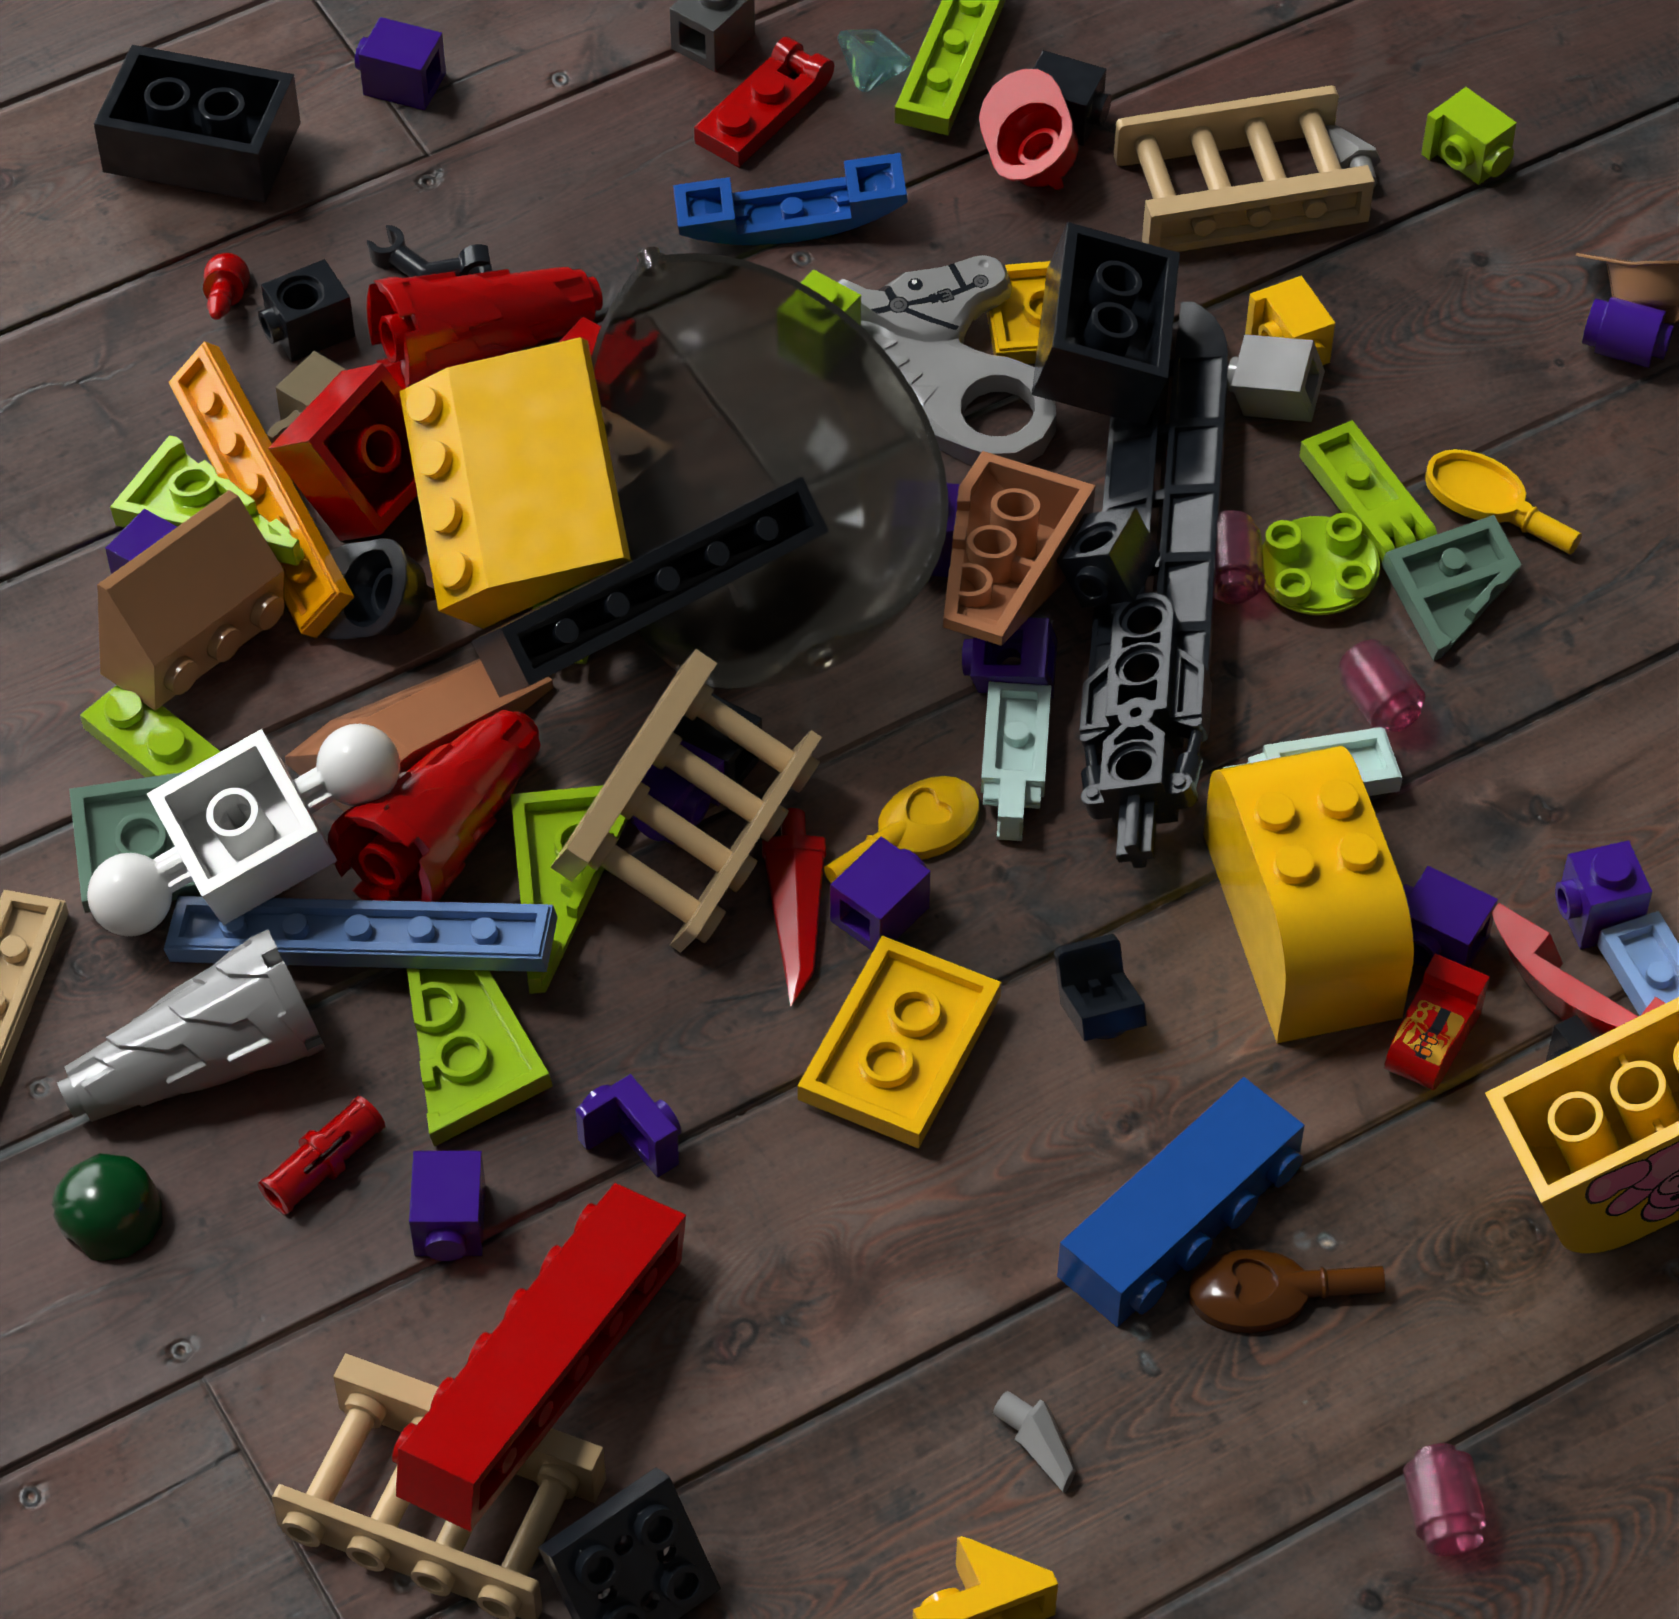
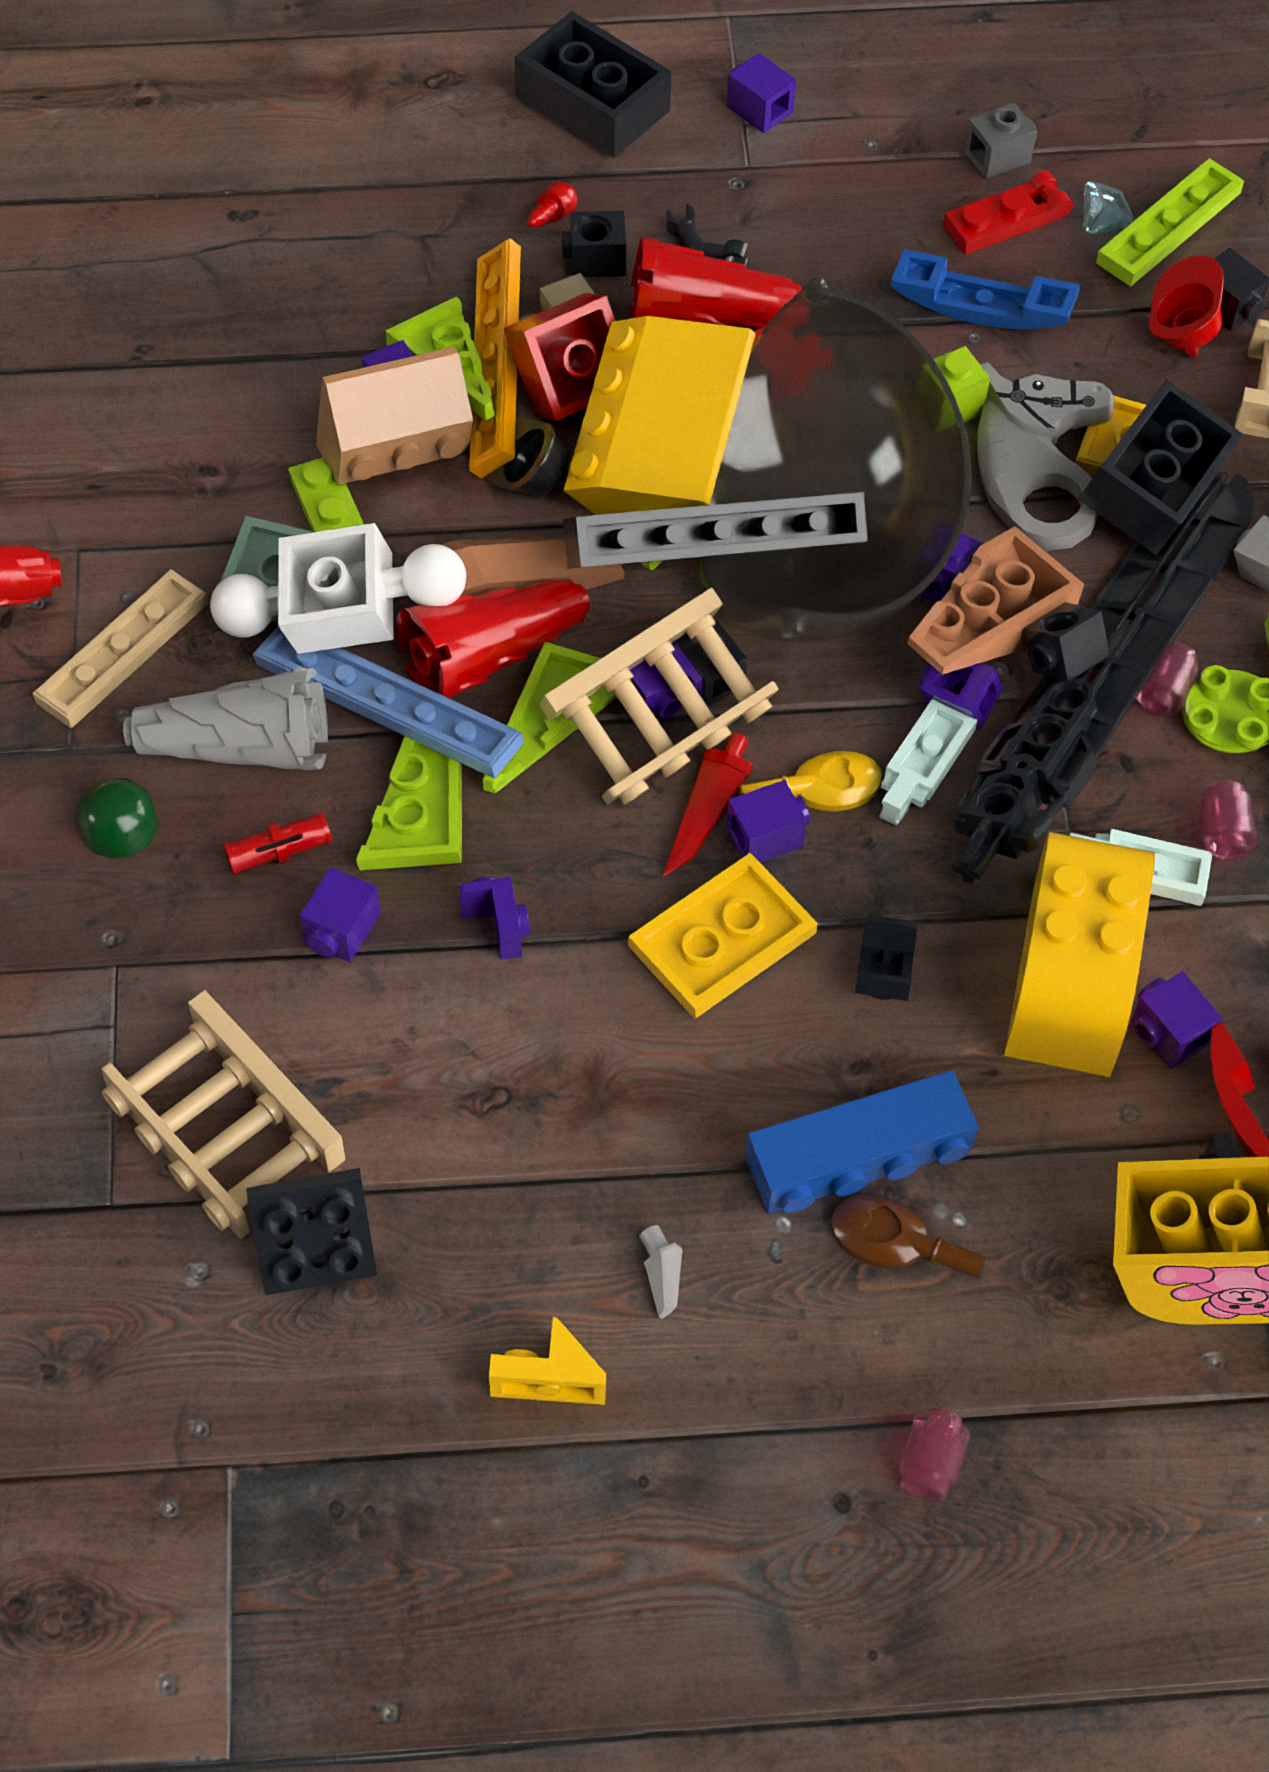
camera: 25 degrees right, 5 degrees up
red brick [392,1183,686,1532] -> none
red leg [1384,953,1490,1090] -> none

